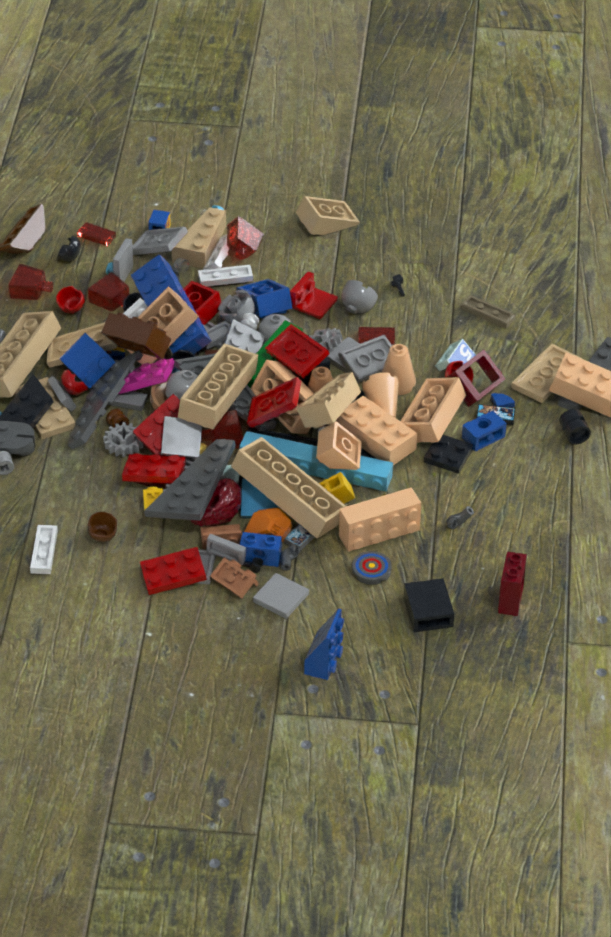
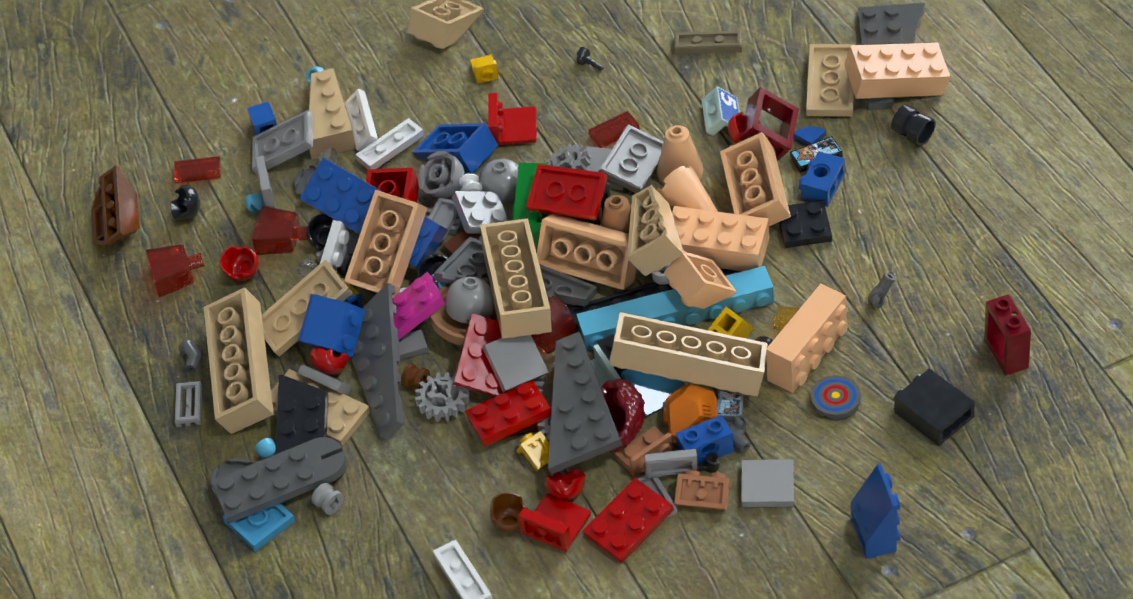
camera: 25 degrees left, 5 degrees up
reddish brown brick [101,312,171,359] -> none
clear red torso [227,216,264,260] -> none
red plate [247,377,302,428] -> none
light grey cylinder [341,280,378,314] -> none
none -> yellow bracket [470,54,499,84]
none -> red bracket [518,493,591,552]
none -> red hair [544,468,586,499]

